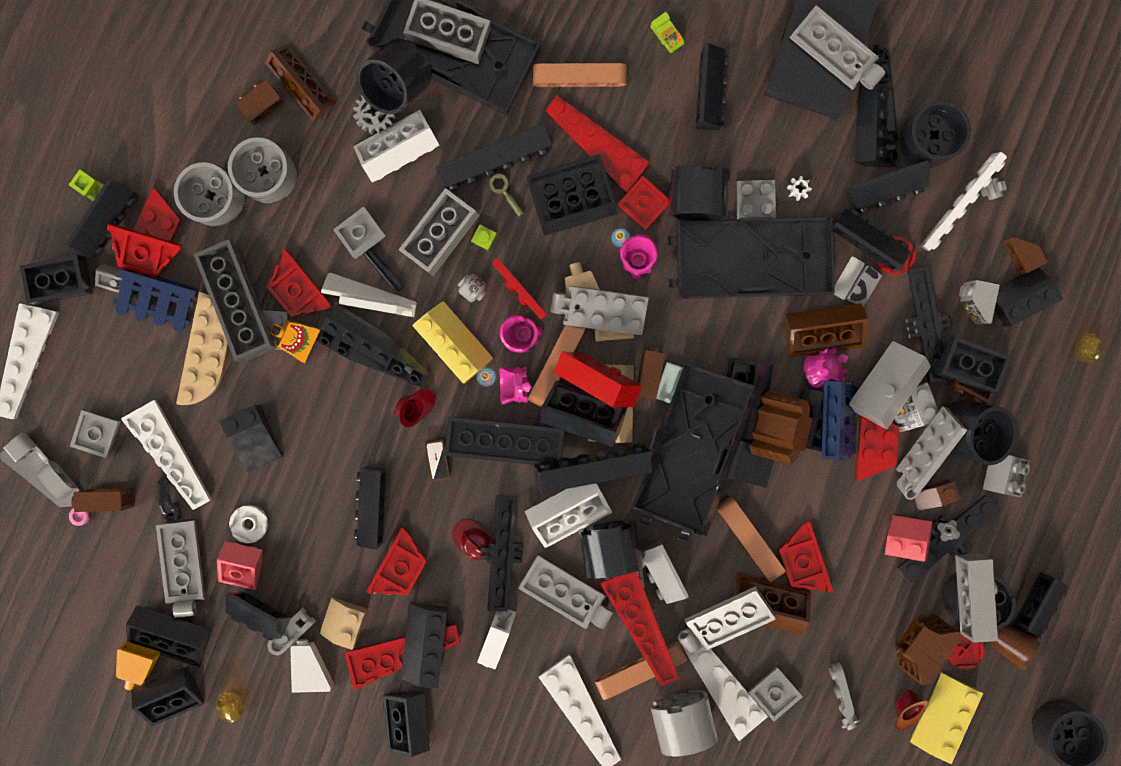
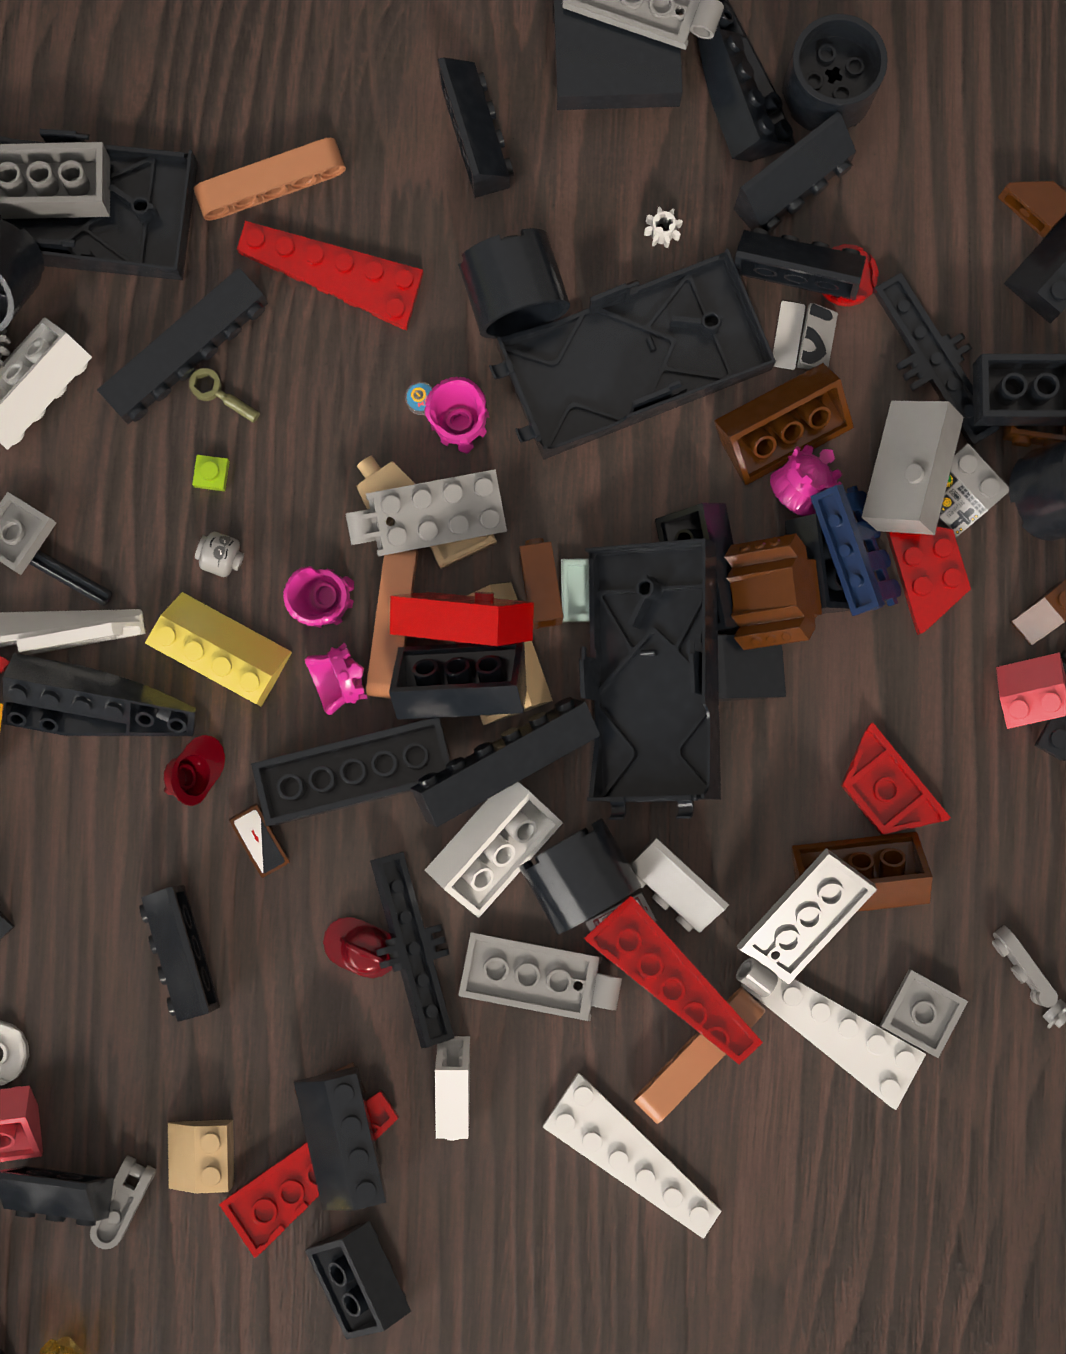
camera: 20 degrees left, 5 degrees down
white slope [291,639,334,693] -> none
red wing [366,527,427,595] -> none
light grey brick [399,188,480,276] -> none
clear tile [477,368,496,387] -> none
red wing [492,258,547,319] -> none
black slope [526,154,617,236] -> none
red plate [617,176,670,231] -> none
lime leg [650,12,684,53] -> none
light grey brick [650,690,718,756] -> none
nougat beam [717,496,786,583] -> none
light grey plate [736,180,776,220] -> none
light grey hinge [896,406,967,500] -> none
white wing [920,152,1007,251] -> none
light grey slope [959,280,1000,325] -> none
light grey gear [980,177,1007,201] -> none

